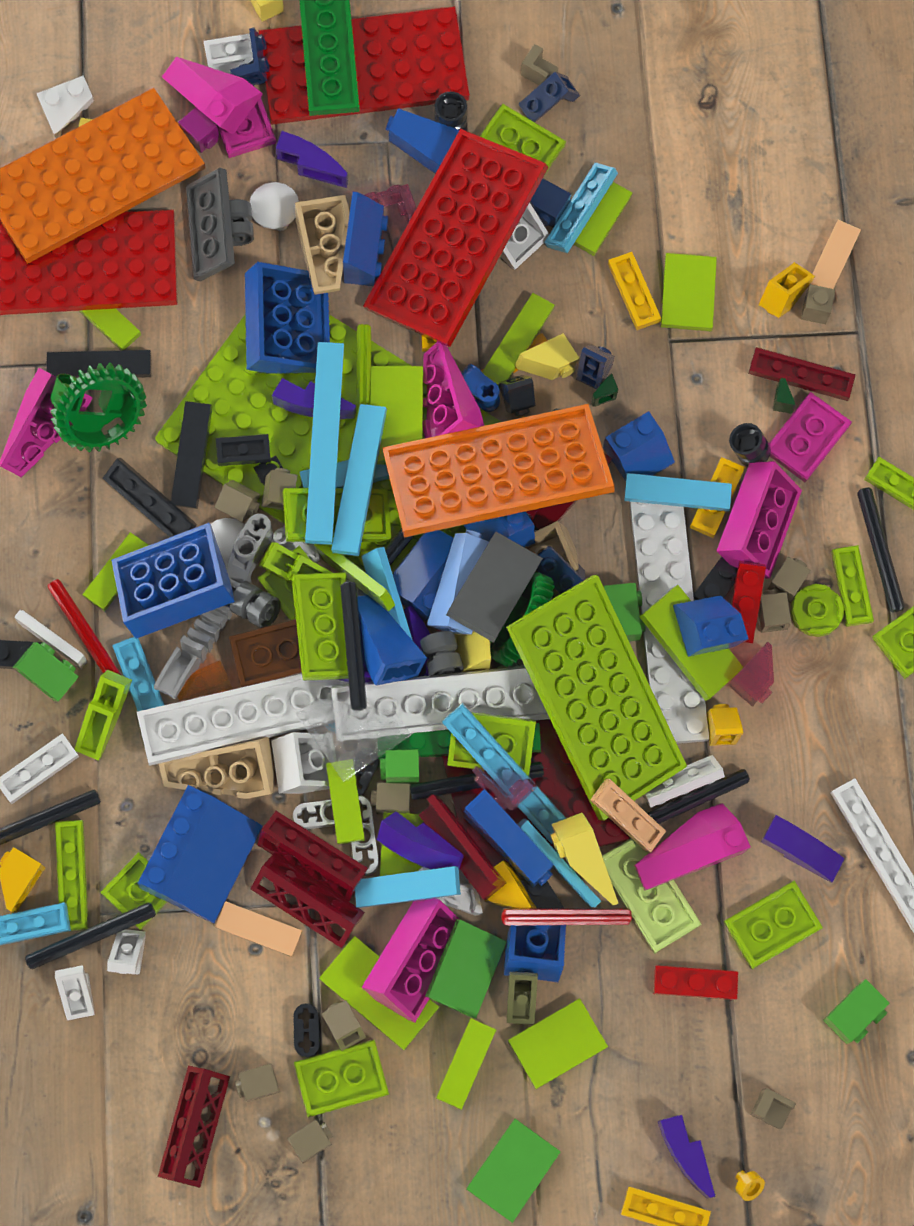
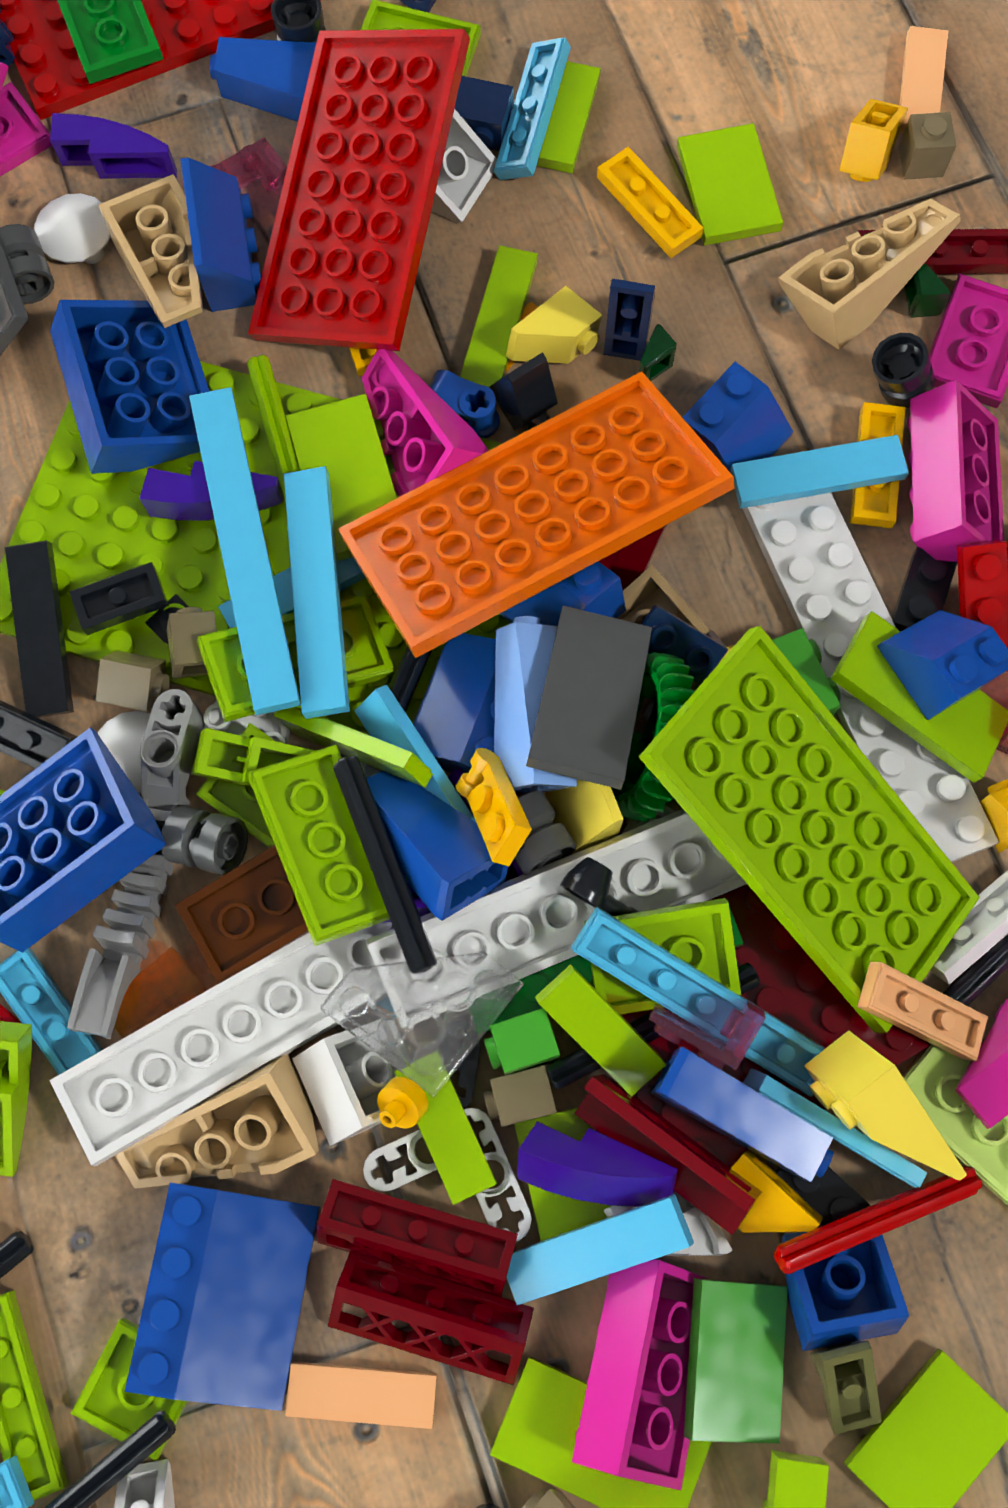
camera: 10 degrees left, 0 degrees up
none -> yellow tile [377,1077,428,1129]
none -> yellow plate [456,748,532,866]
none -> lime tile [535,964,667,1097]
none -> black bar [560,857,639,916]
none -> tan wedge [778,198,961,350]

